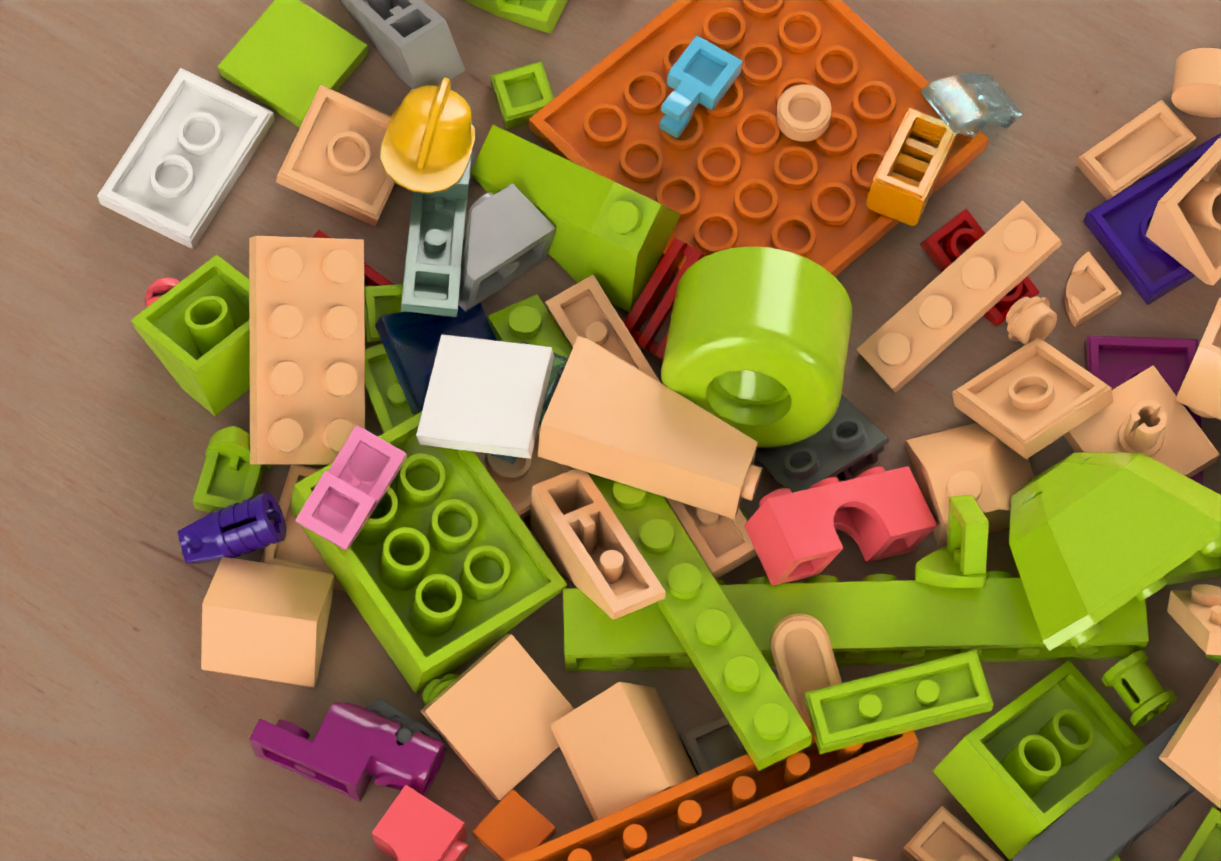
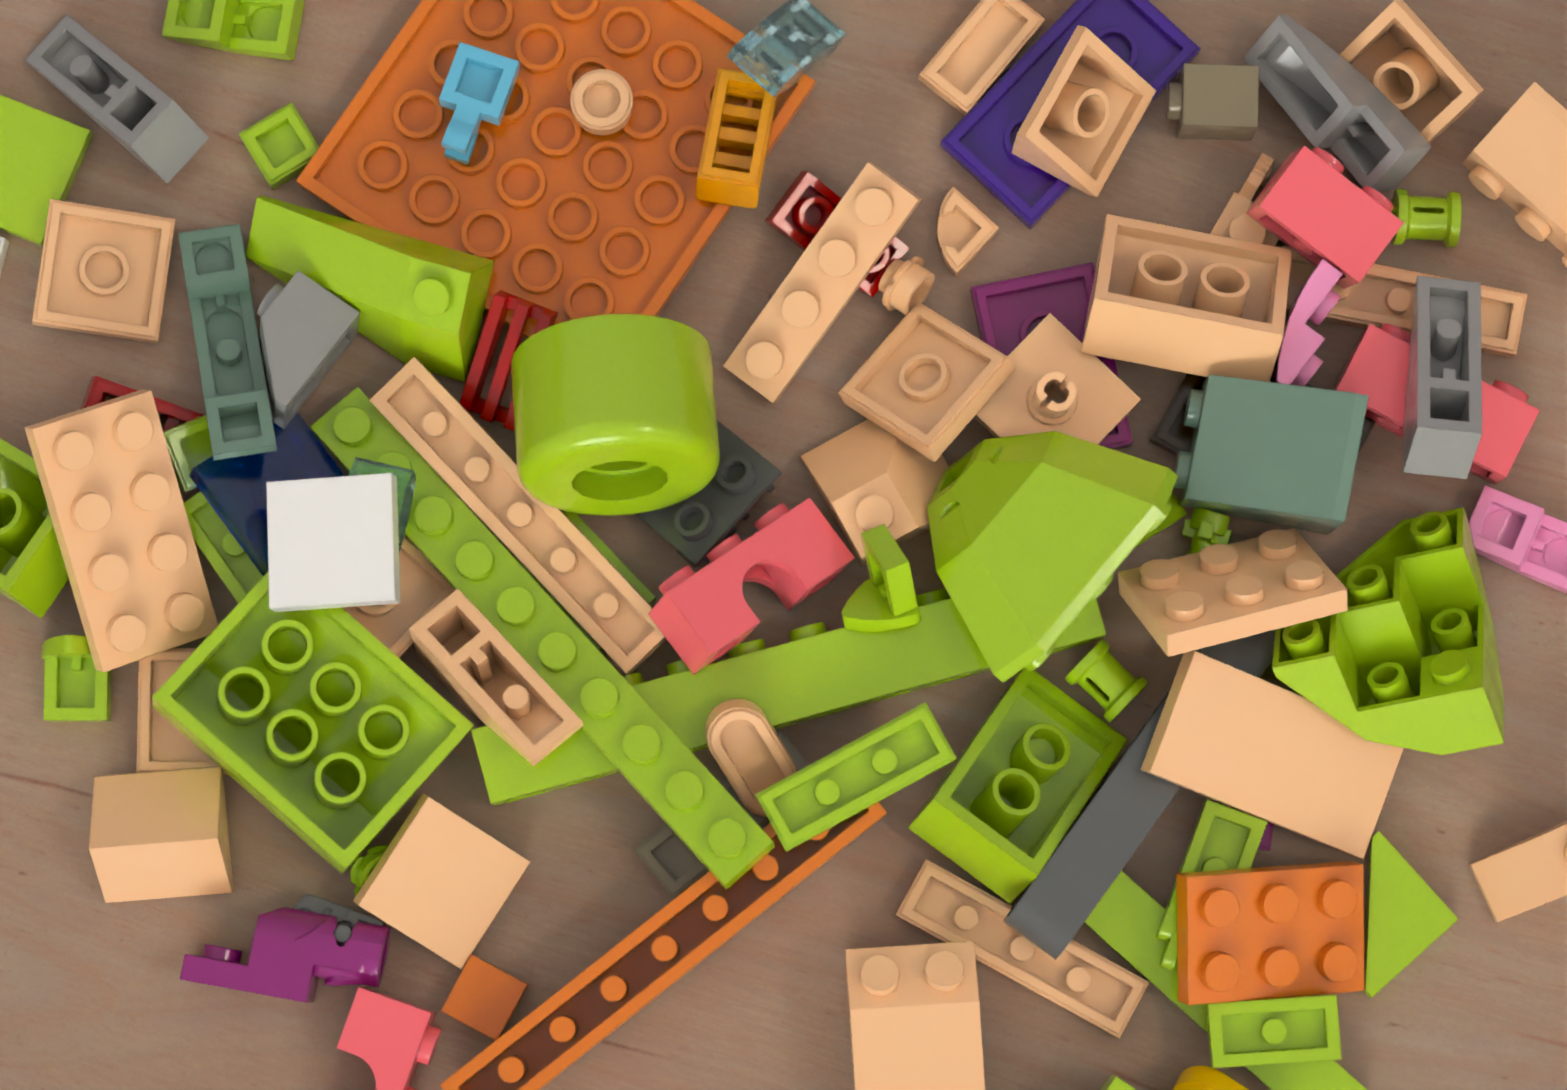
camera: 15 degrees left, 15 degrees up
dark purple hinge [178,492,286,564] -> none
bright pink slope [295,425,407,551] -> none
yellow piece [380,77,475,194] -> none
light nougat slope [537,336,763,519] -> none
light nougat slope [551,681,698,821] -> none

